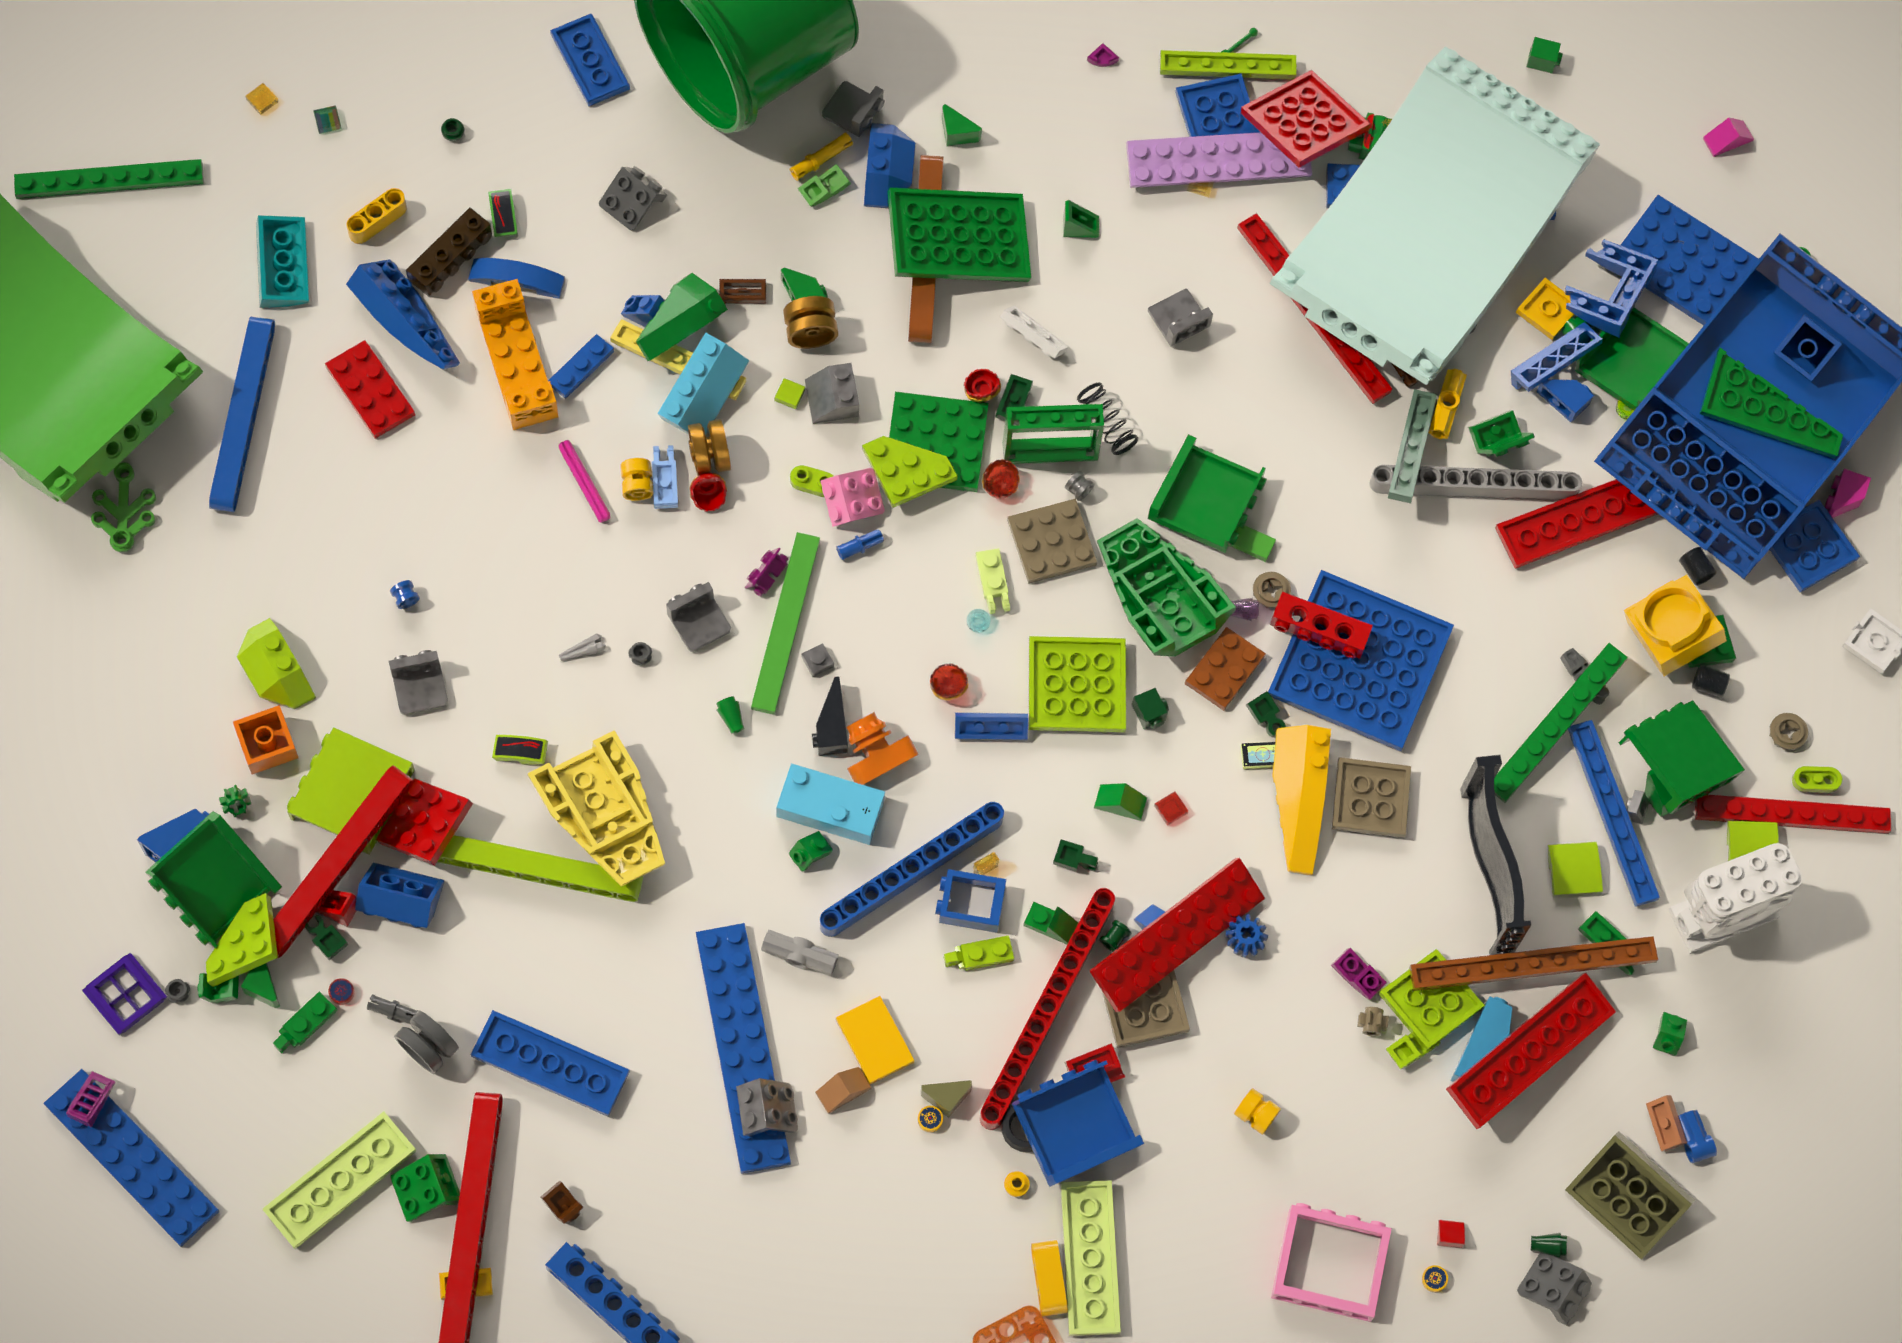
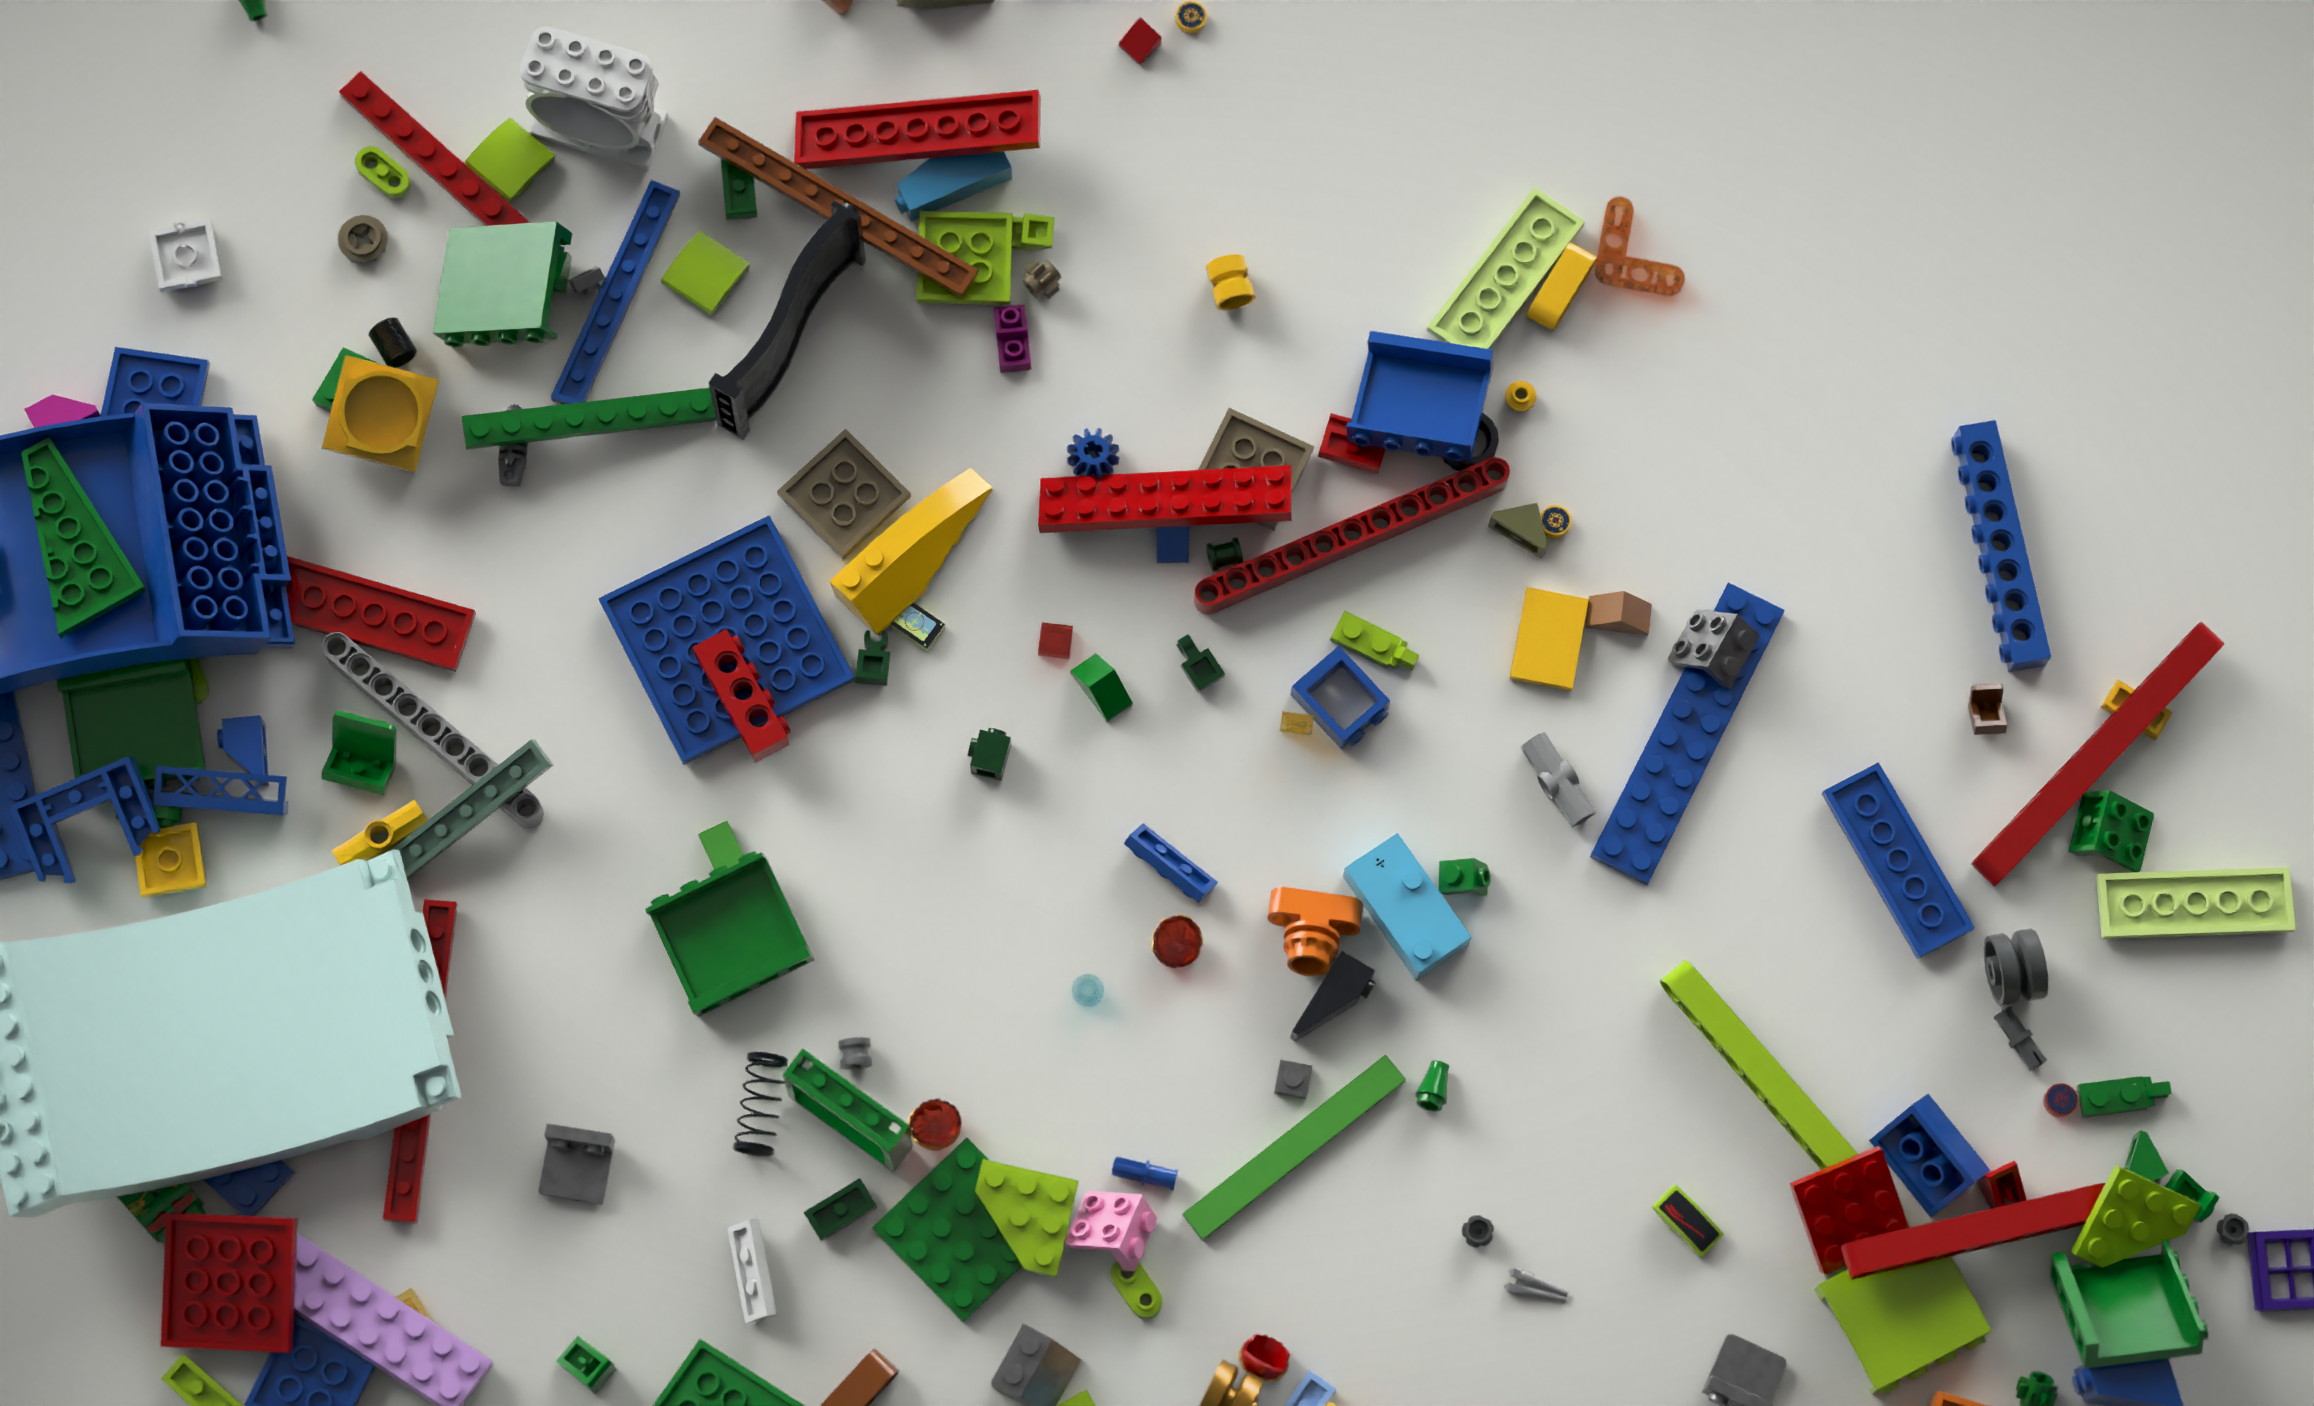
camera: 140 degrees left, 5 degrees up
dark green plate [305,915,348,960] -> none
light yellow wedge [527,730,665,887] -> none
flat silver bracket [666,582,731,652] -> none
magenta hinge [744,548,788,597] -> none
blue beam [820,802,1004,937] -> none
red hair [964,369,1001,403] -> none
yellowish green hinge [975,548,1010,614] -> none
dark tan plate [1007,498,1097,584] -> none
green slope [1023,902,1079,945] -> none
lime plate [1028,636,1126,732] -> none
green wedge [1097,518,1236,657] -> none
dark orange plate [1185,627,1266,711] -> none
clear purple cone [1231,597,1259,621] -> none
dark tan gear [1253,572,1291,608] -> none
bright pink window [1271,1203,1392,1322] -> none
green bracket [1653,1012,1687,1056] -> none
black piece [1679,547,1717,586] -> none

